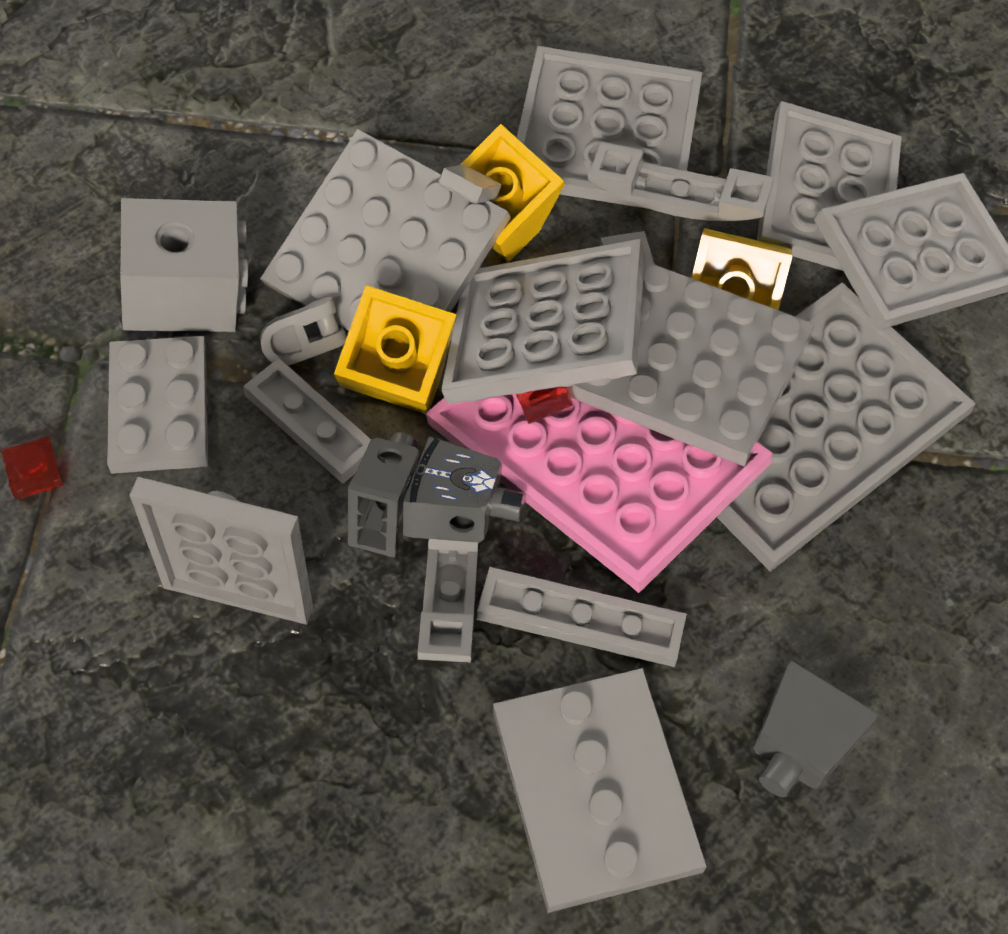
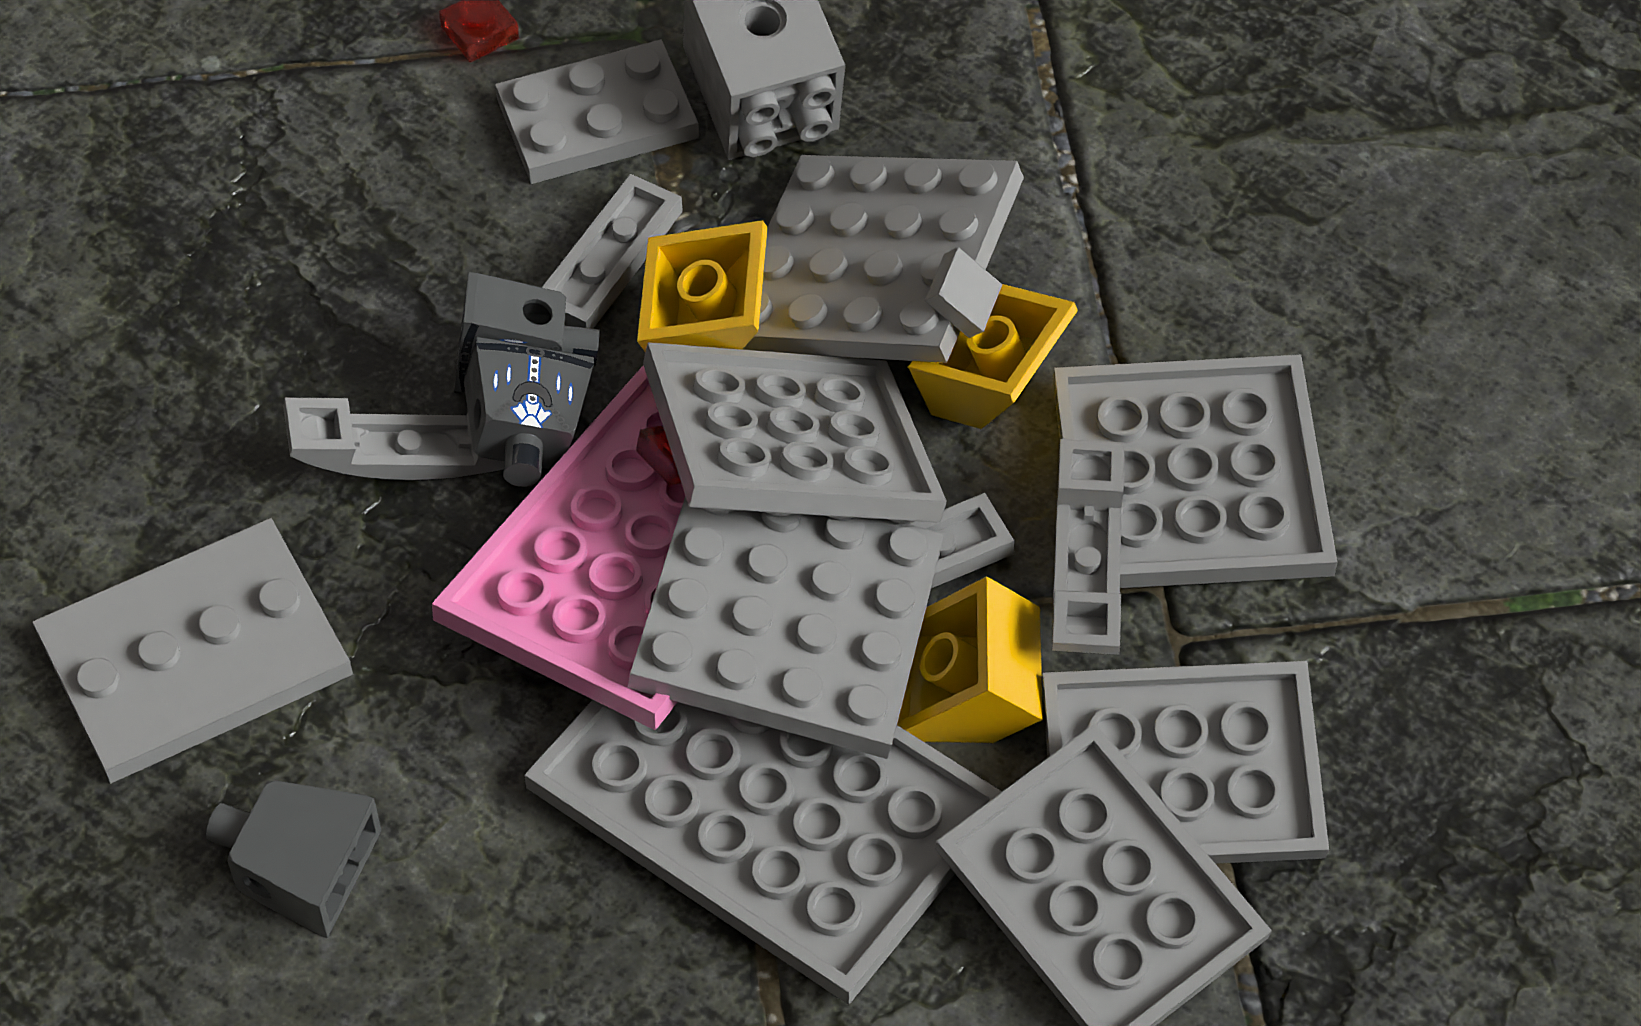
camera: 80 degrees right, 5 degrees down
light grey plate [130,477,313,625] -> none
light grey plate [260,297,347,365] -> none
light grey plate [477,567,687,667] -> none

